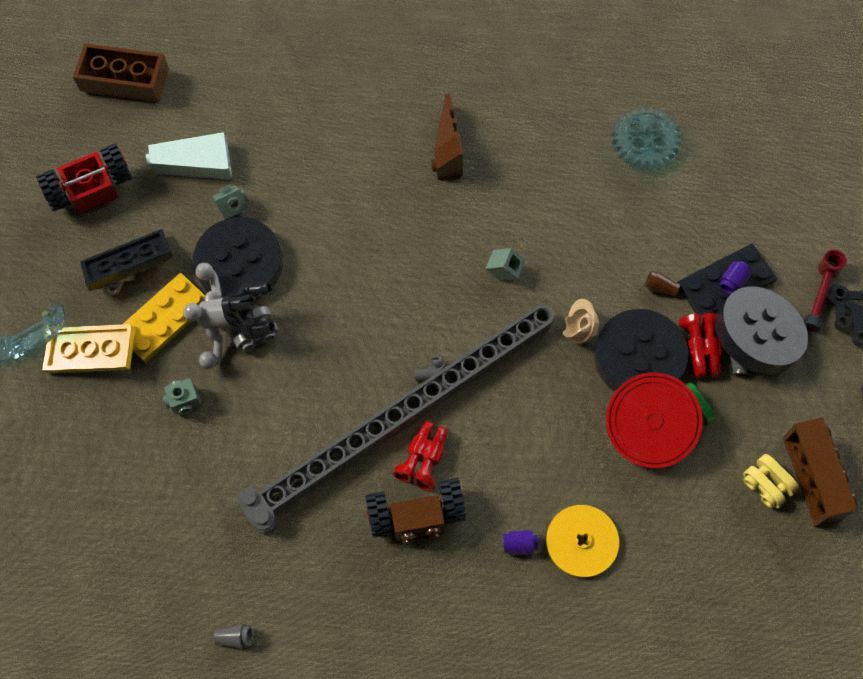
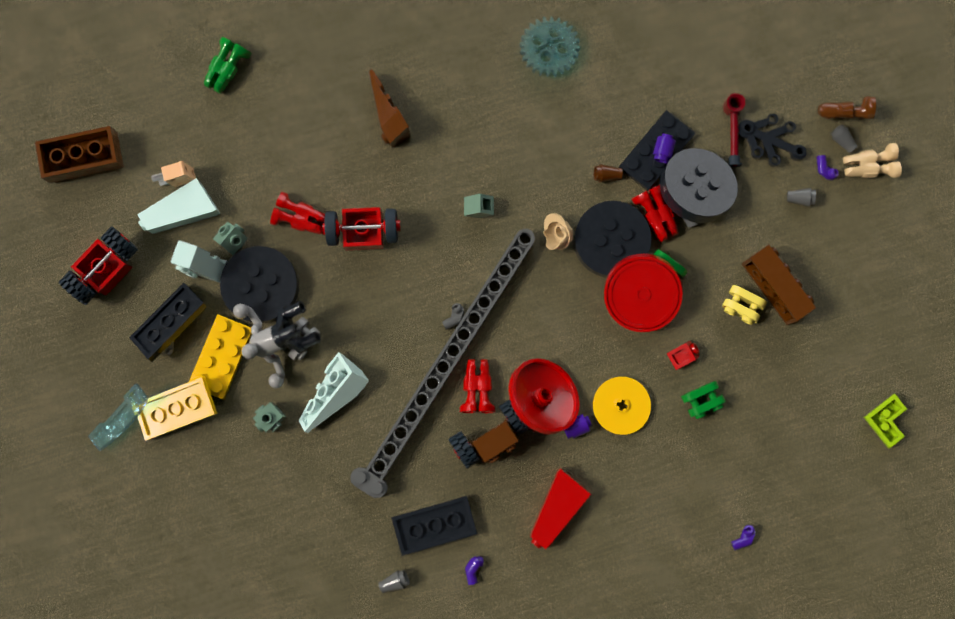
camera: 25 degrees left, 15 degrees up
none -> light nougat piece [151,161,196,187]
none -> light aqua wedge [170,240,228,283]
none -> green piece [204,37,252,94]
none -> red piece [270,191,325,234]
none -> light aqua wedge [299,352,369,433]
none -> brick [323,207,401,251]
none -> black plate [391,495,477,556]
none -> dark purple arm [465,556,484,585]
none -> red dish [509,358,580,434]
none -> red slope [530,468,591,549]
none -> red bracket [666,340,699,370]
none -> green brick [681,380,726,419]

